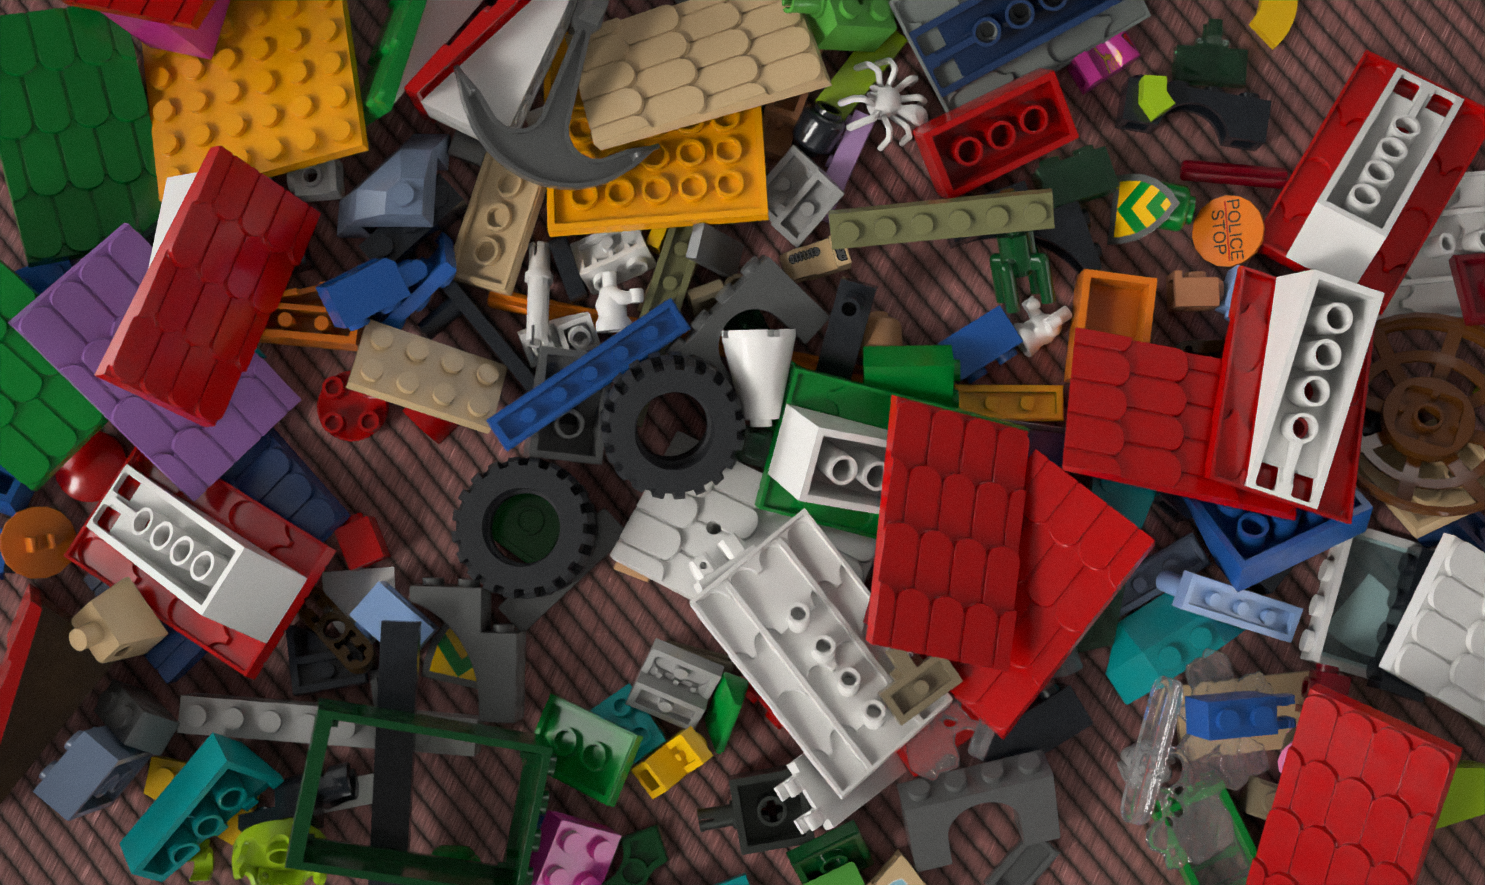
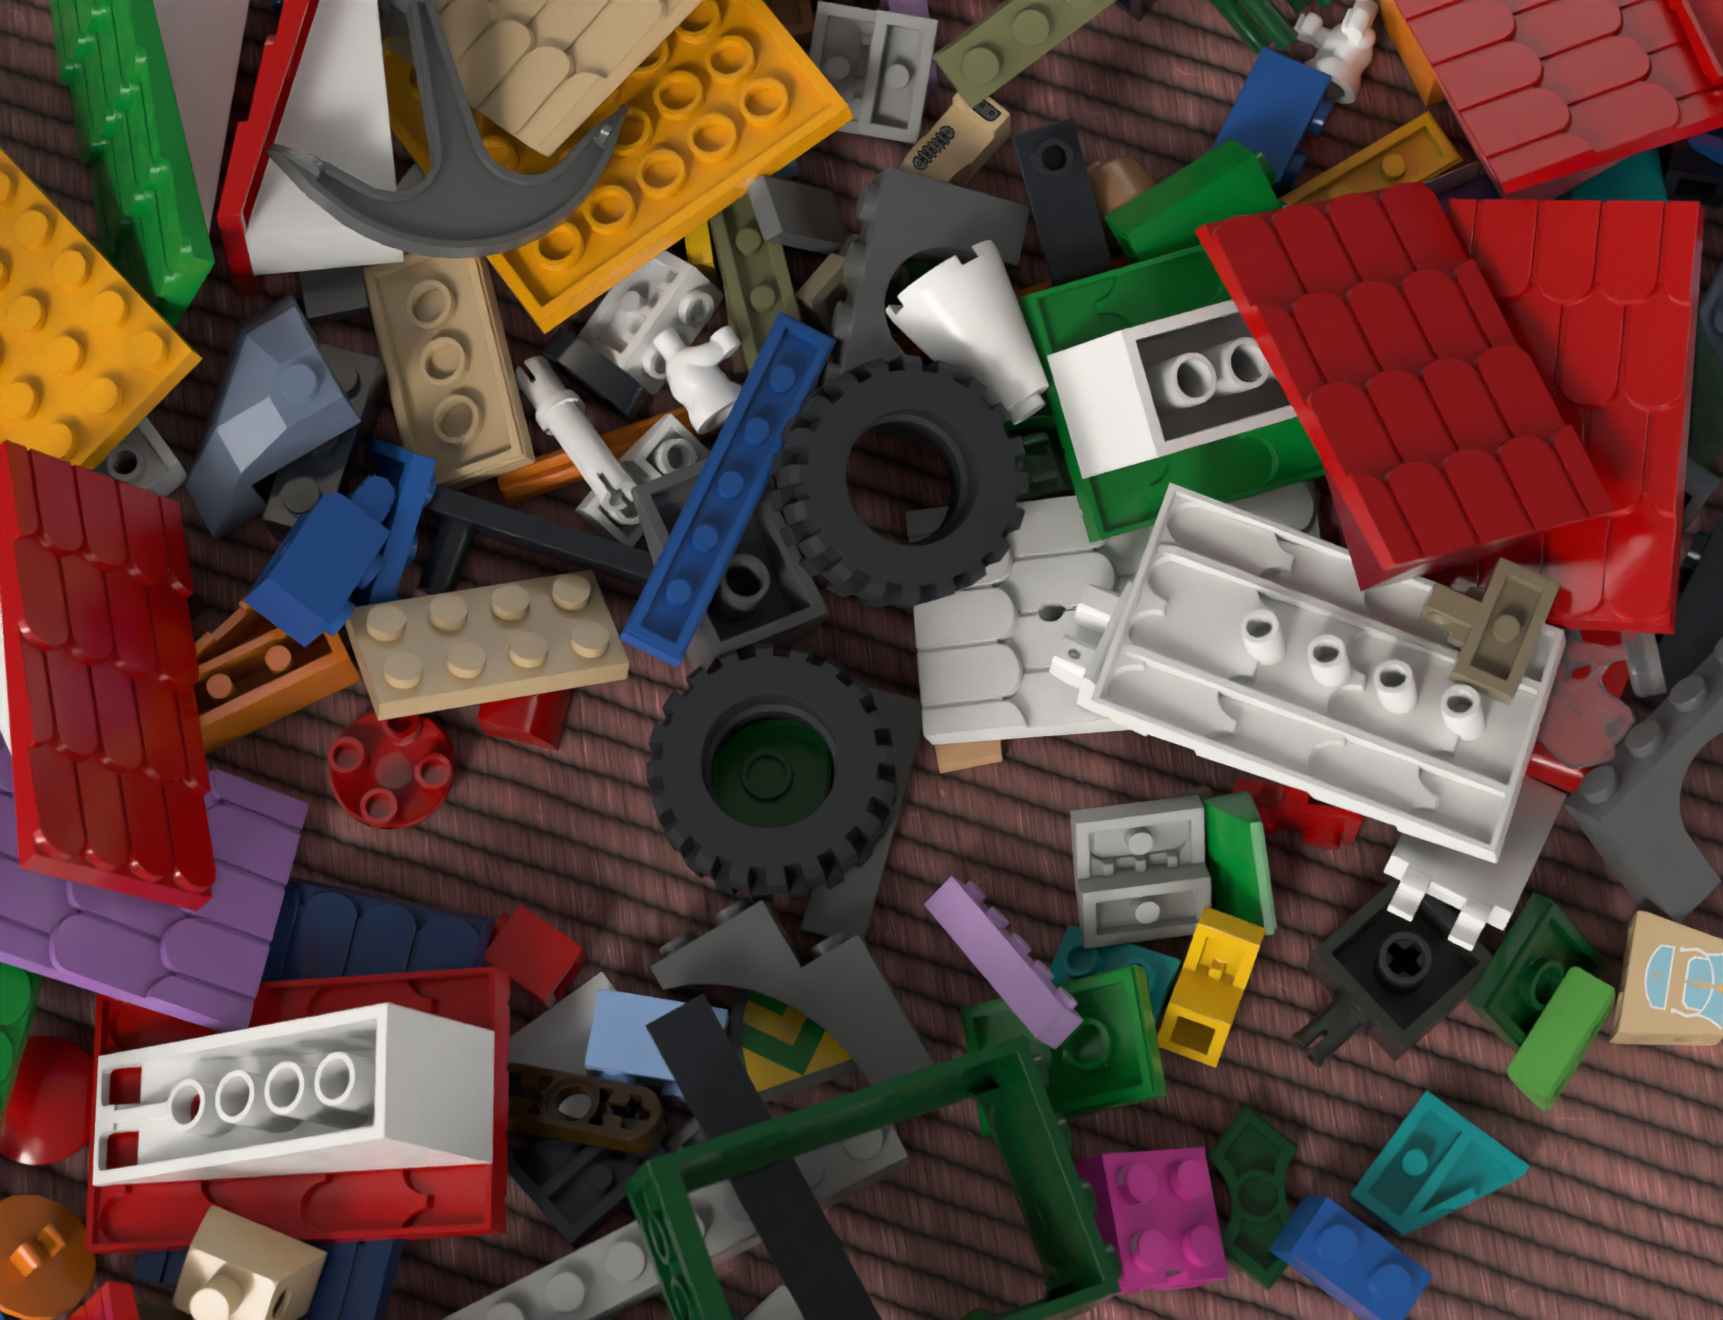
camera: 25 degrees left, 10 degrees down
none -> lavender piece [924,876,1084,1049]

